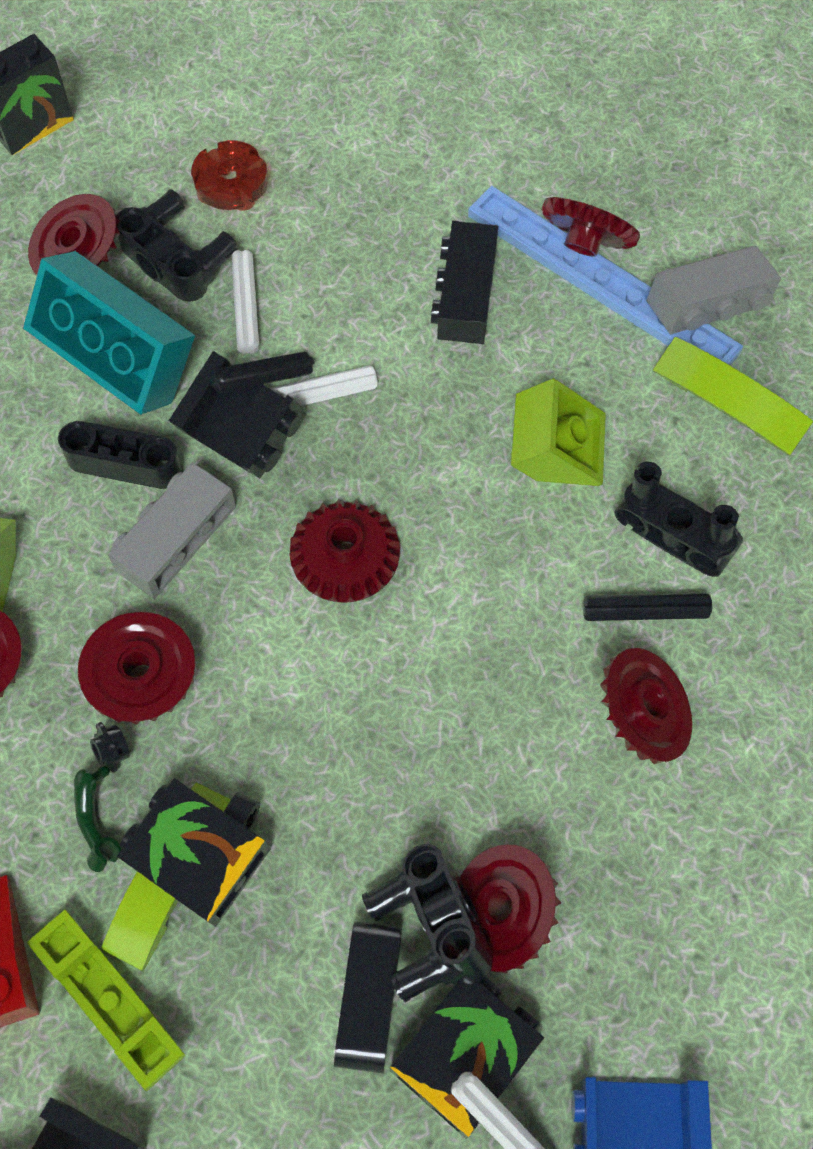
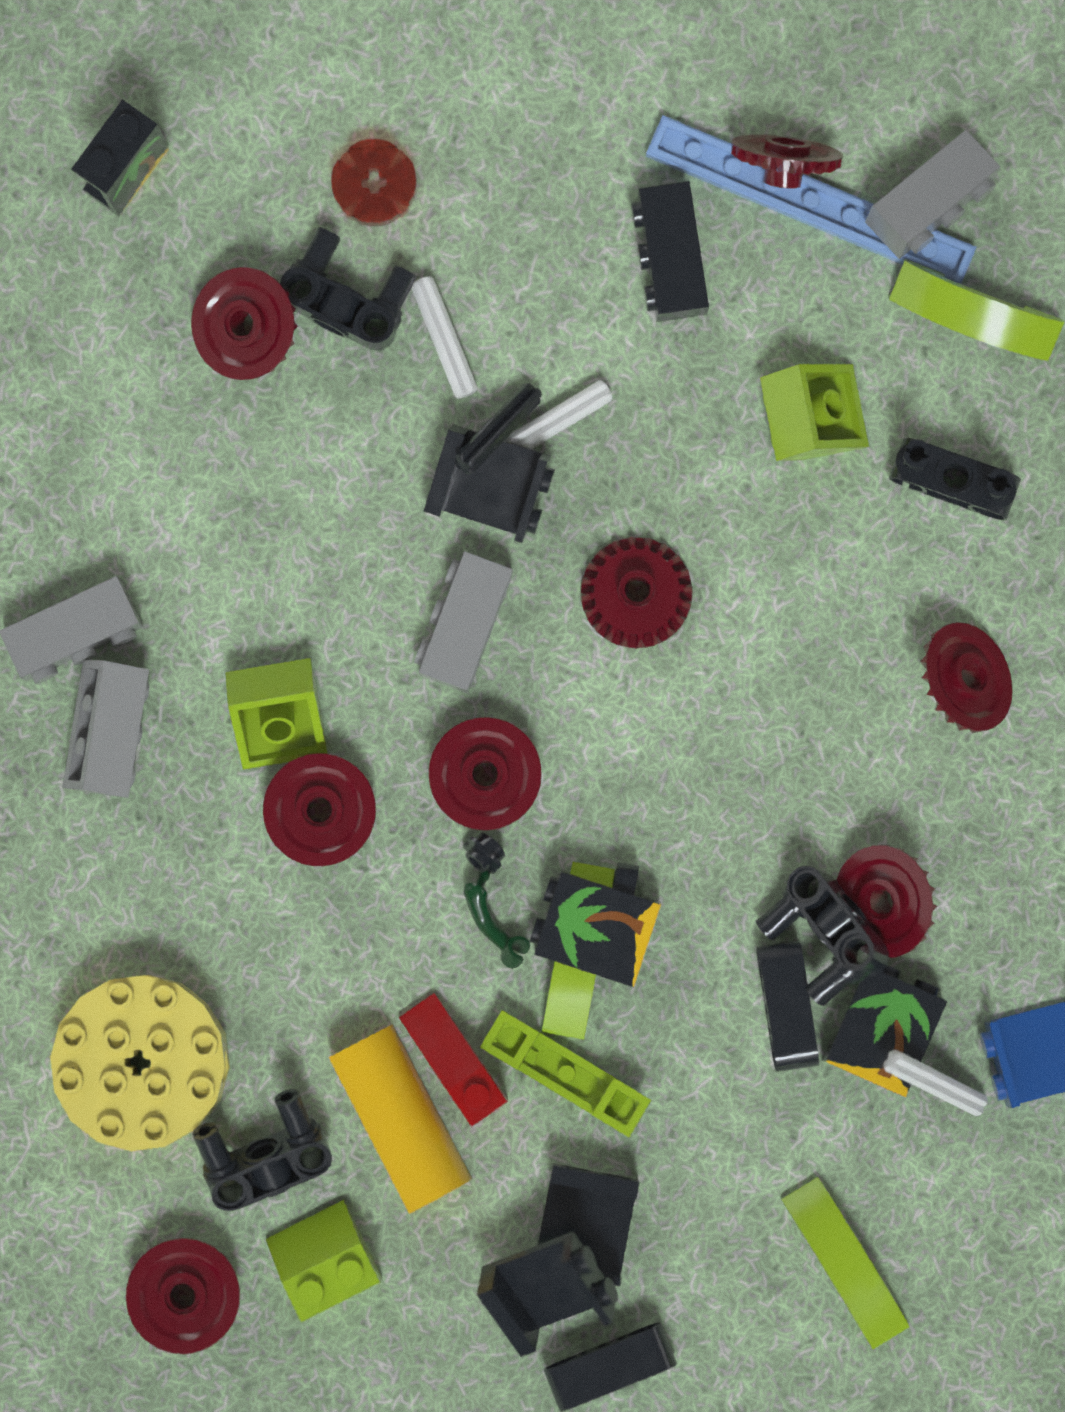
camera: 15 degrees left, 20 degrees up
teal brick [23,251,196,415] -> none
black beam [58,421,182,489] -> none
black axle [583,593,712,621] -> none

